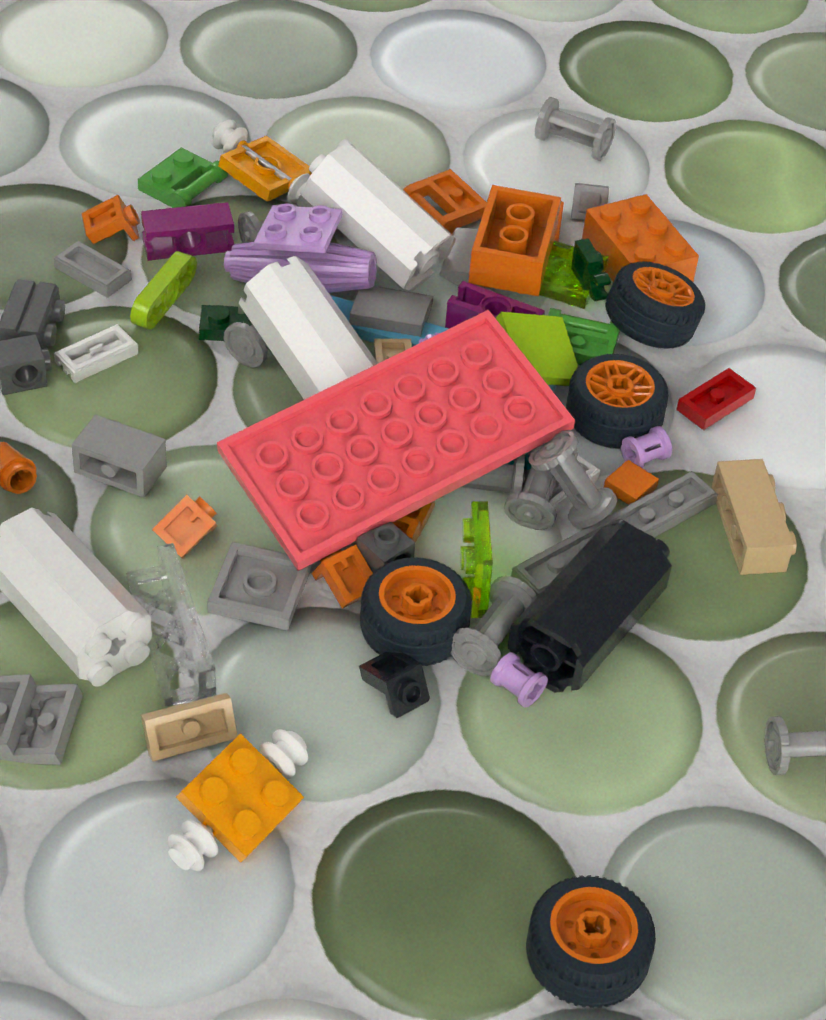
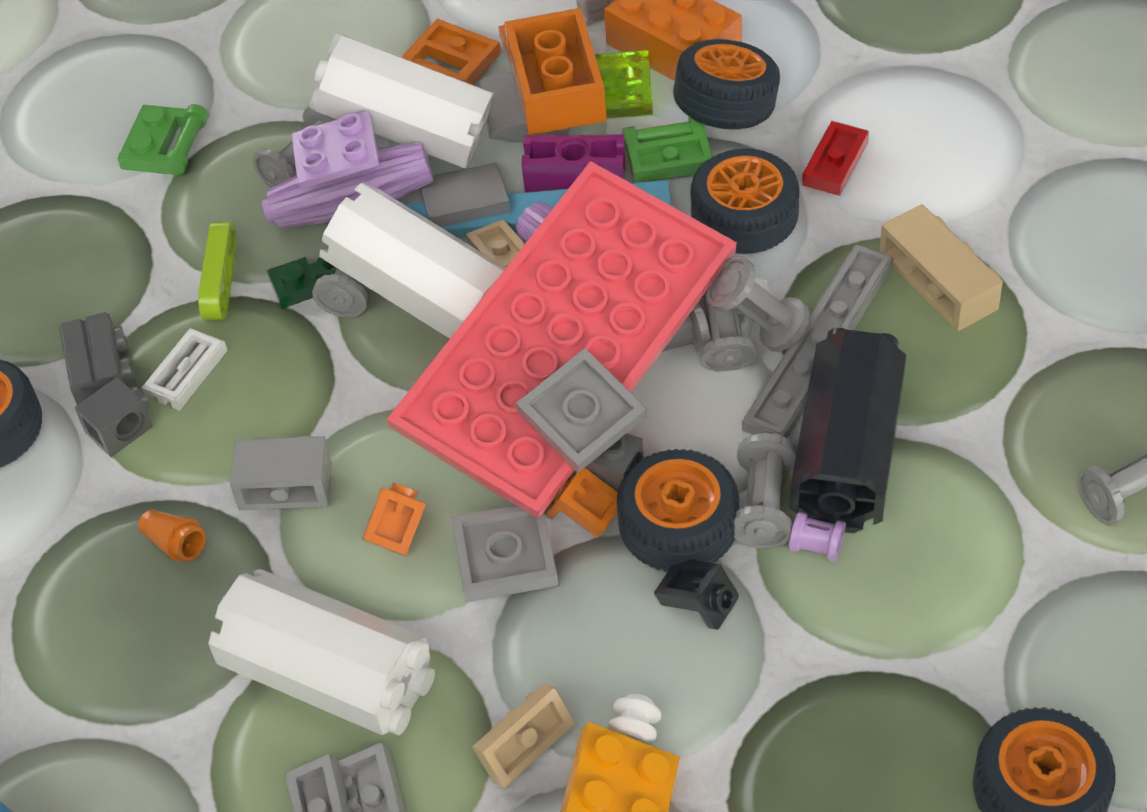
camera: 15 degrees left, 5 degrees up
light grey tile [54,241,132,298] -> none
orange bracket [81,195,140,244] -> none
clear fence [126,543,216,707] -> none
magenta piece [141,202,234,261] -> none
light orange plate [212,119,312,204] -> none
clear neon green plate [460,501,493,618] -> none
lime tile [496,312,578,386] -> none
dark green plate [571,238,611,301] -> none
orange tile [603,460,659,505] -> none
lavender bush [621,426,672,468] -> none
none -> light grey plate [516,348,647,473]

